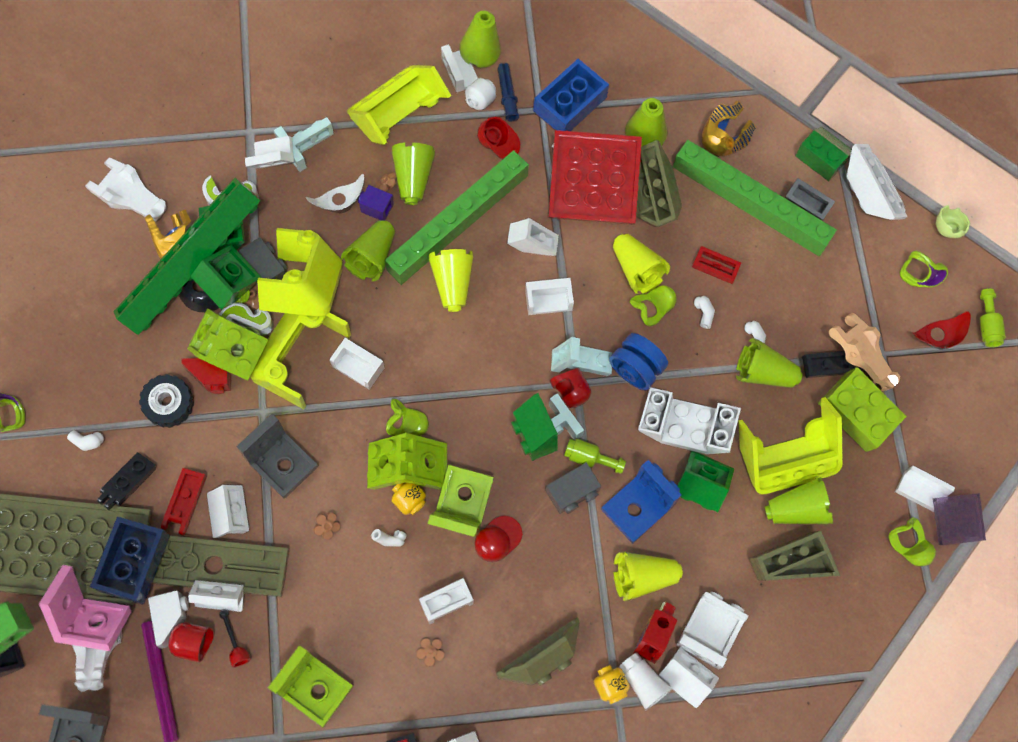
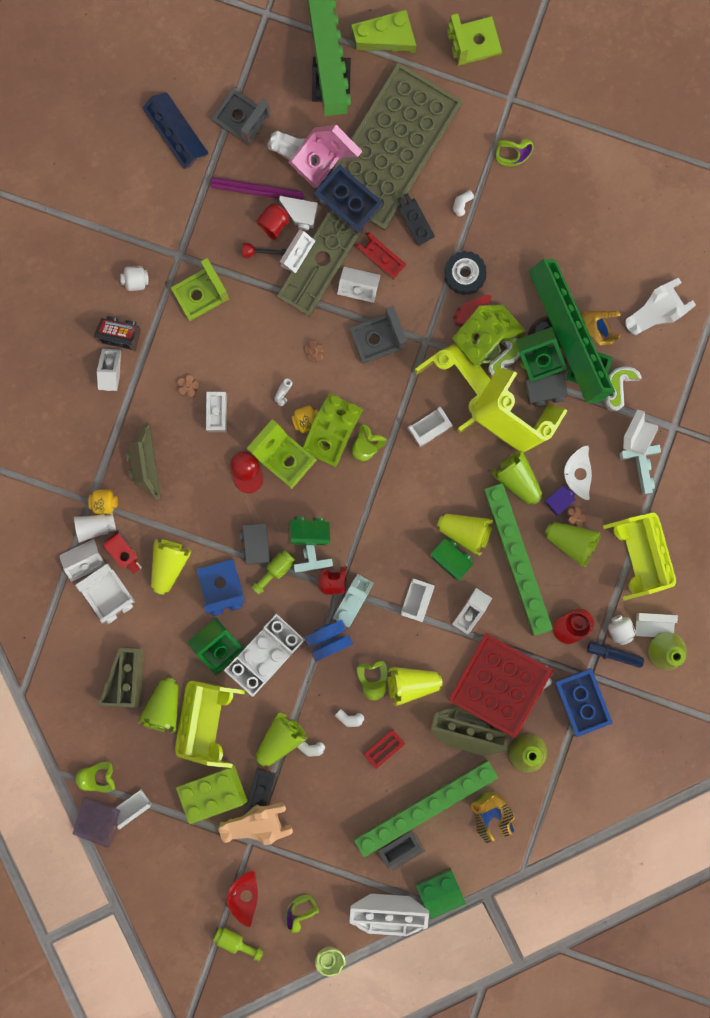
camera: 115 degrees right, 15 degrees up
none -> green slope [429,538,473,581]

